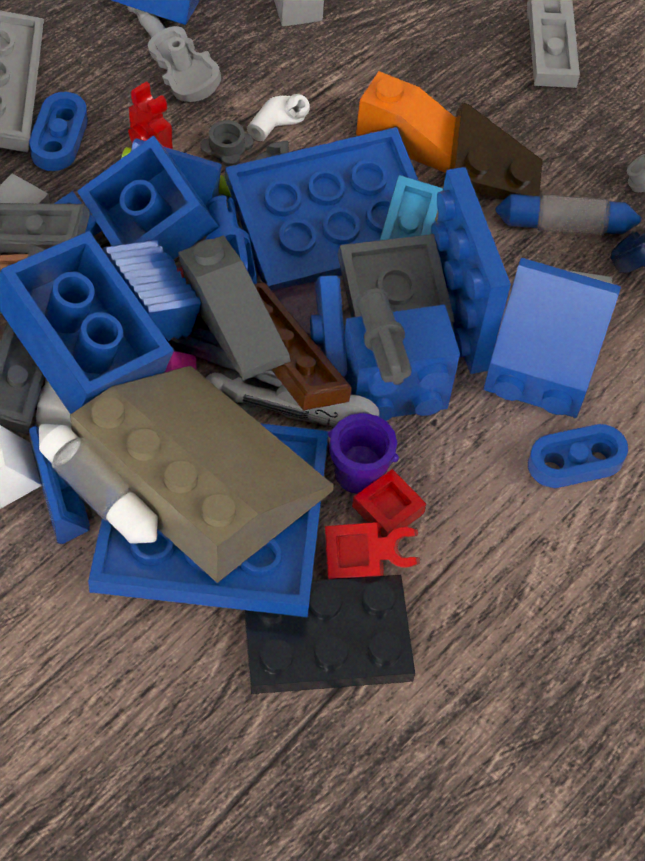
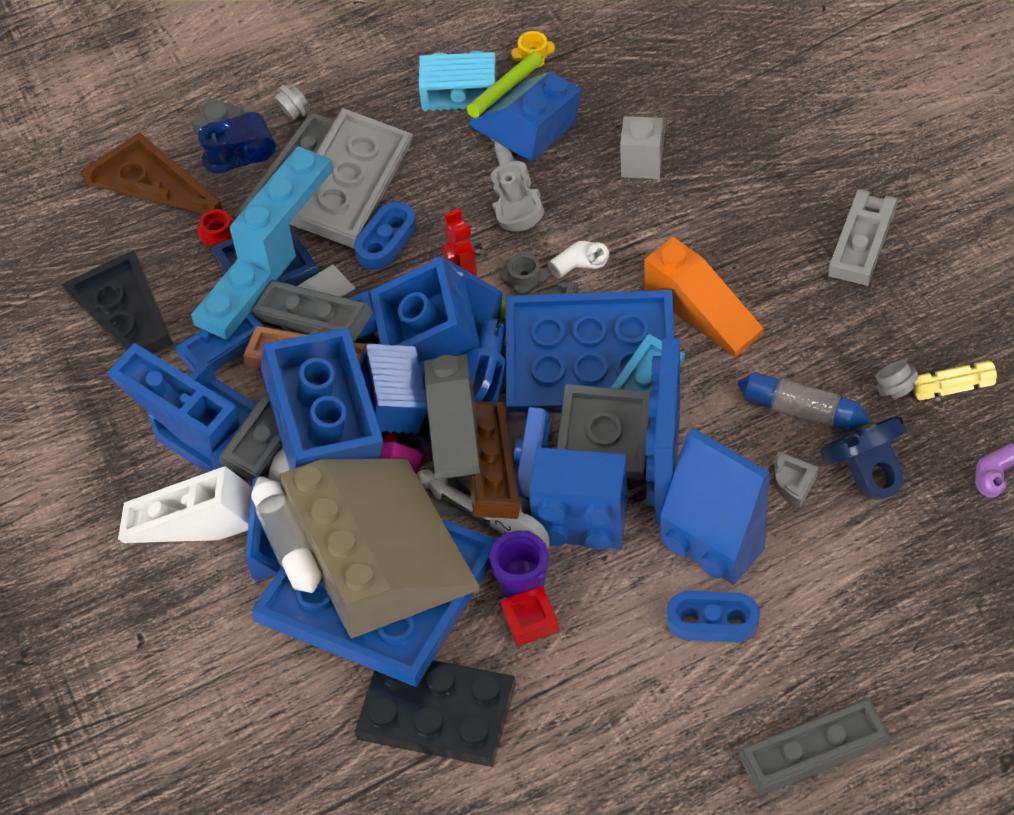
camera: 30 degrees right, 5 degrees down
red plate [325,522,420,579] -> none
dark grey axle [356,288,412,385] -> none
dark brown wing [450,102,543,200] -> none

